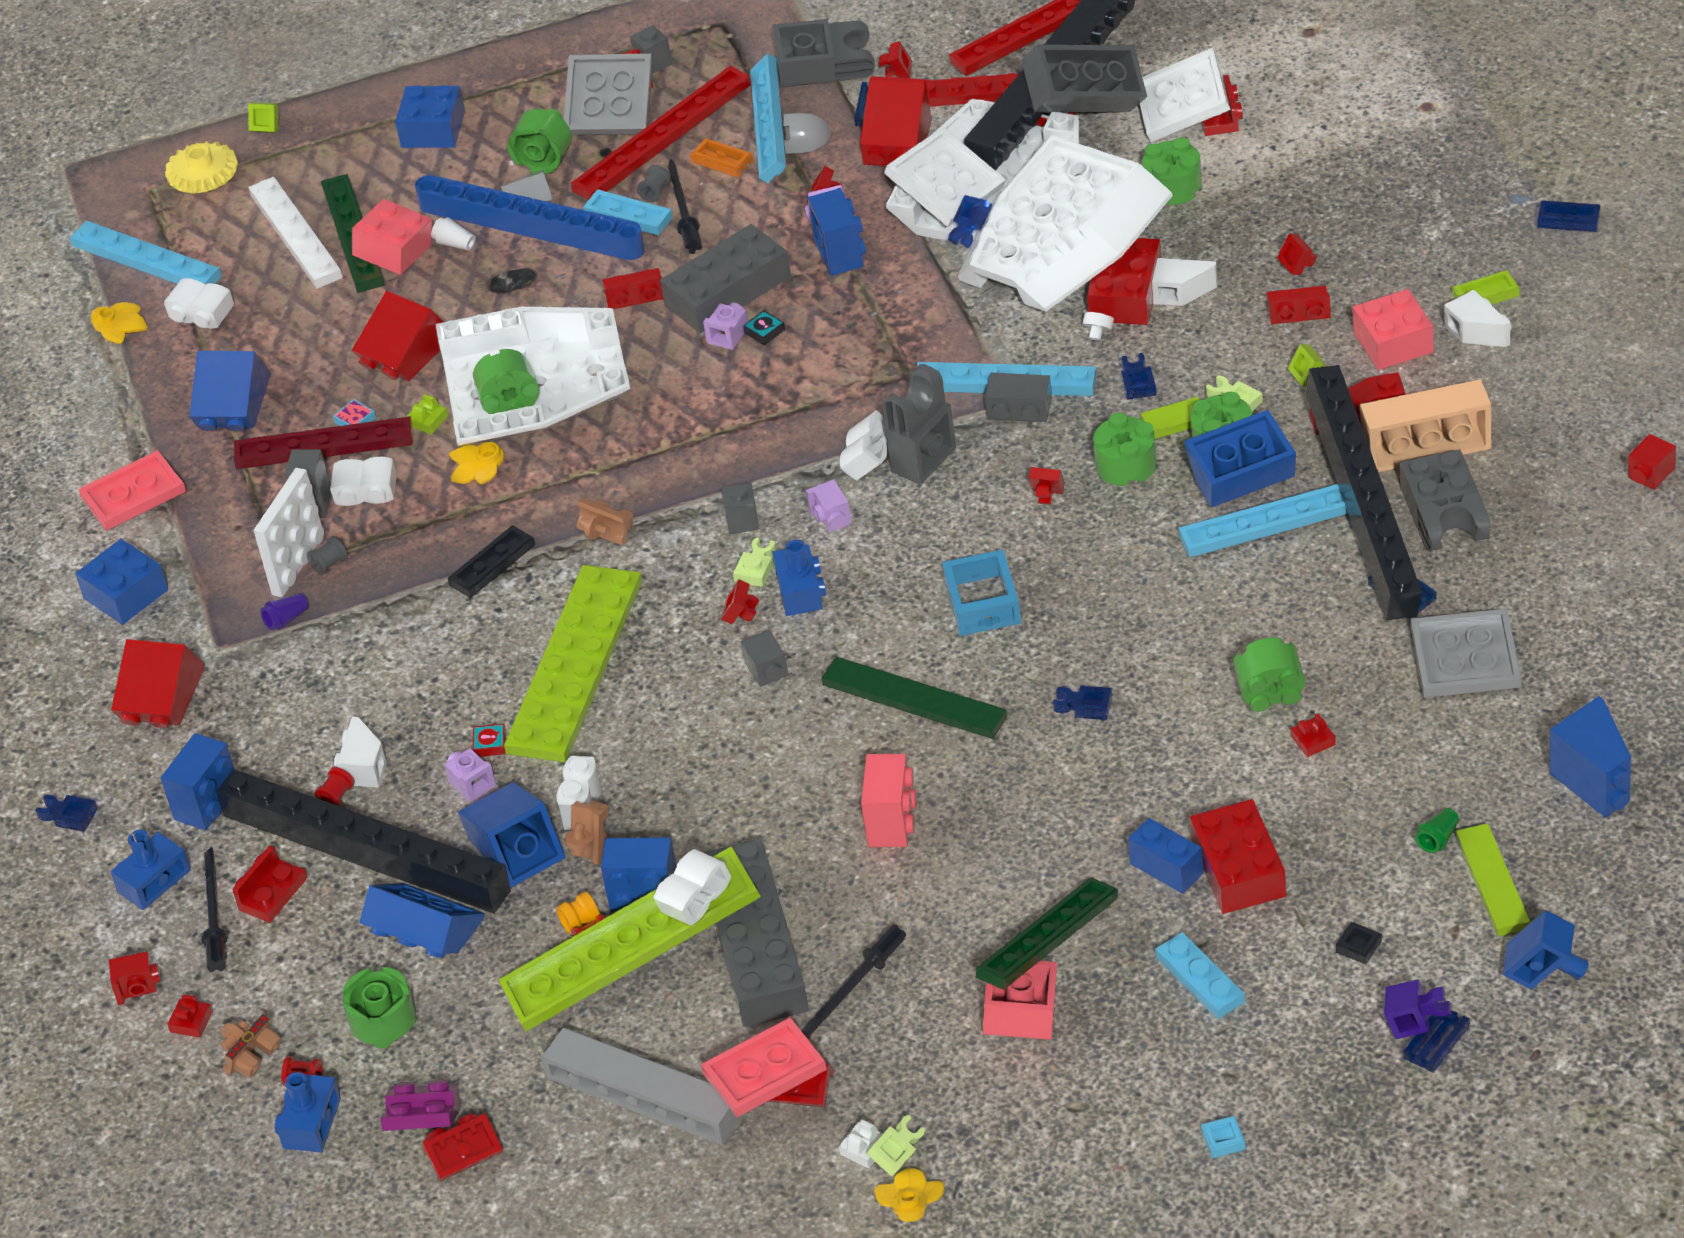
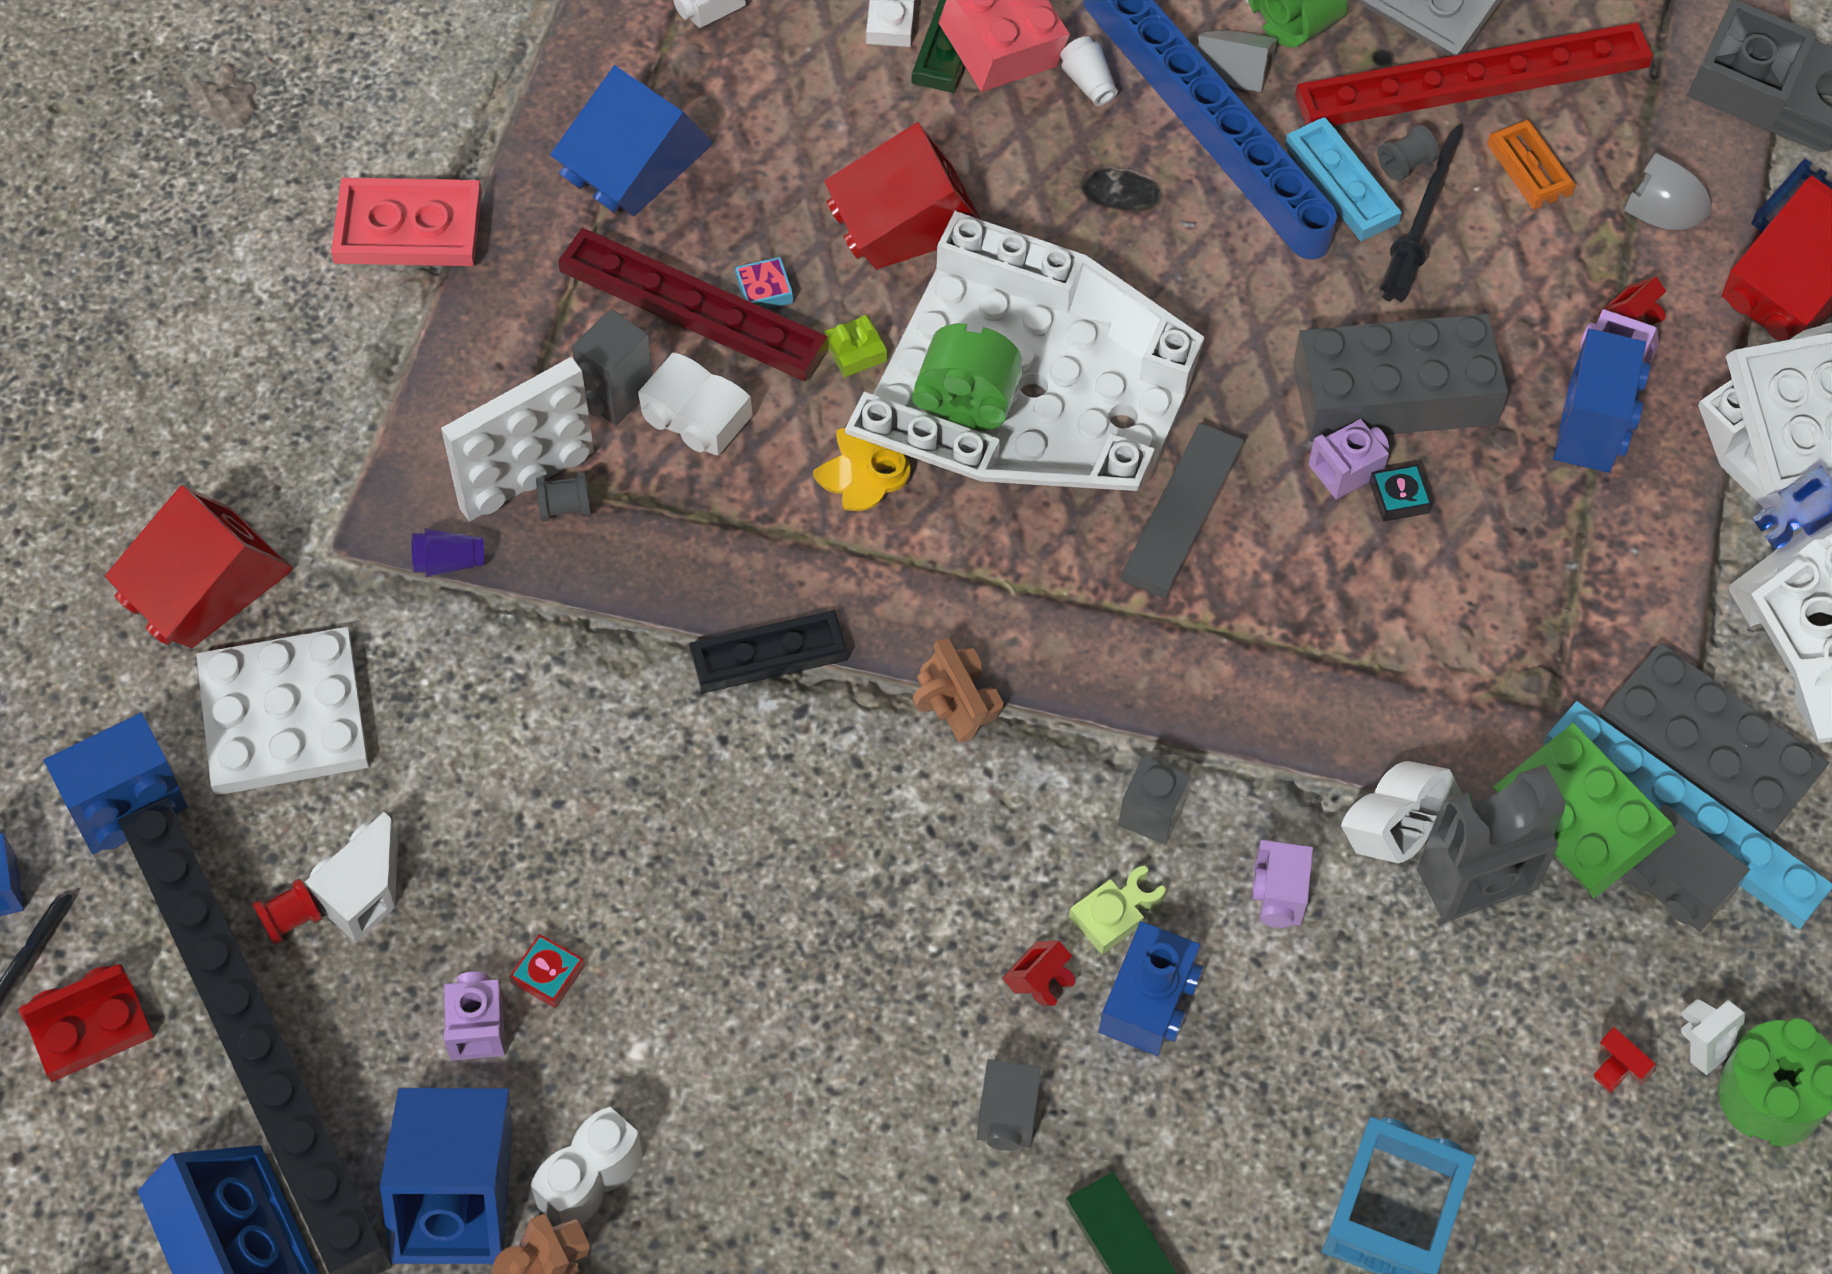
camera: 25 degrees right, 15 degrees up
blue brick [75,538,168,625] -> none
lime plate [504,565,643,763] -> none
red bracket [602,268,663,309] -> none
medium azure plate [750,53,786,183] -> none
none -> white plate [196,627,369,796]
none -> dark grey tile [1121,422,1244,599]
none -> bright green plate [1493,723,1677,898]
none -> dark grey plate [1599,643,1830,838]
none -> white tile [1681,999,1745,1075]

